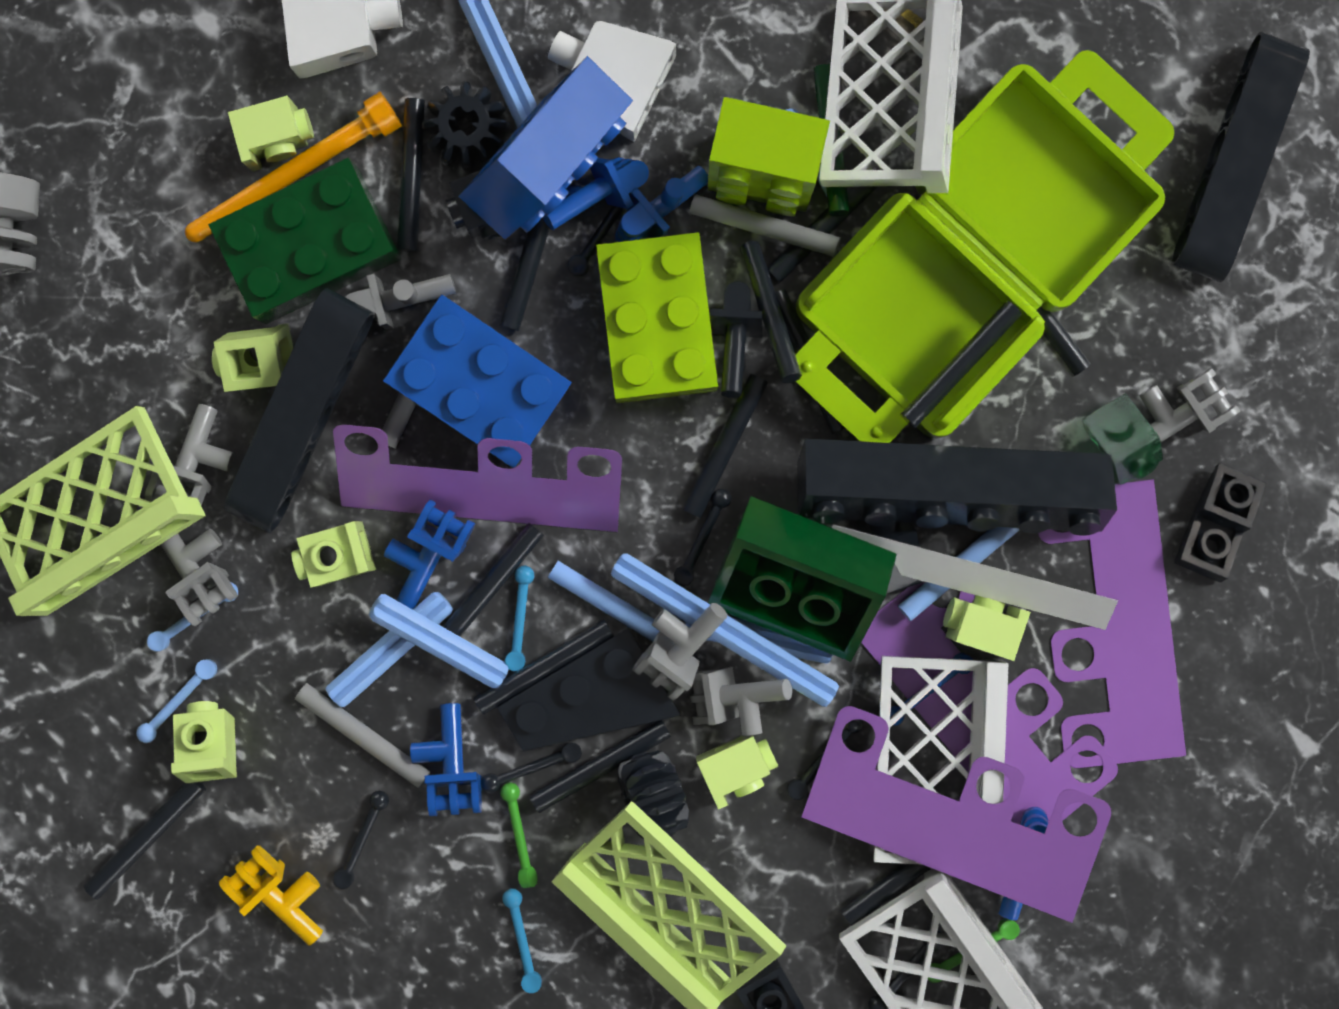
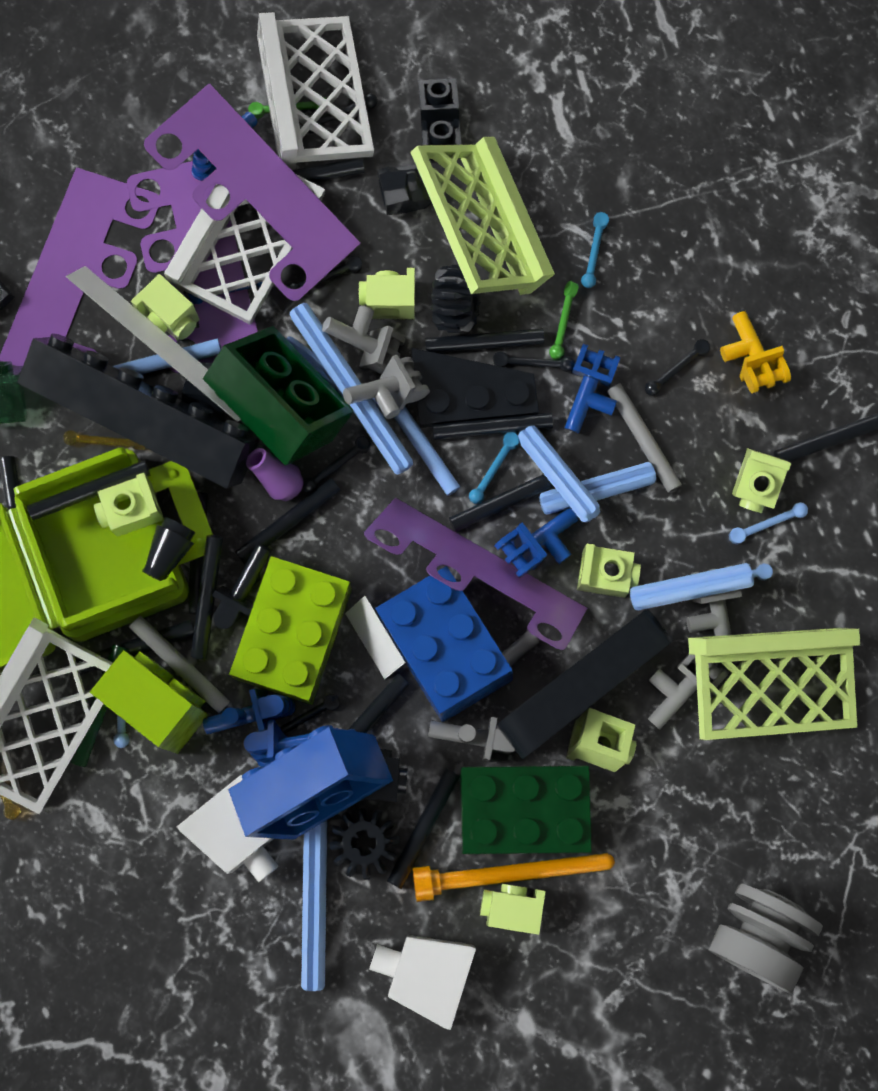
camera: 160 degrees left, 10 degrees down
none -> clear yellow hinge [63,430,146,450]
none -> yellowish green brick [94,473,164,537]
none -> black cone [142,517,195,581]
none -> medium lavender cone [246,448,303,501]
none -> white sticker [345,596,405,679]
none -> black rock [377,164,432,215]
none -> light blue axle [630,563,754,611]

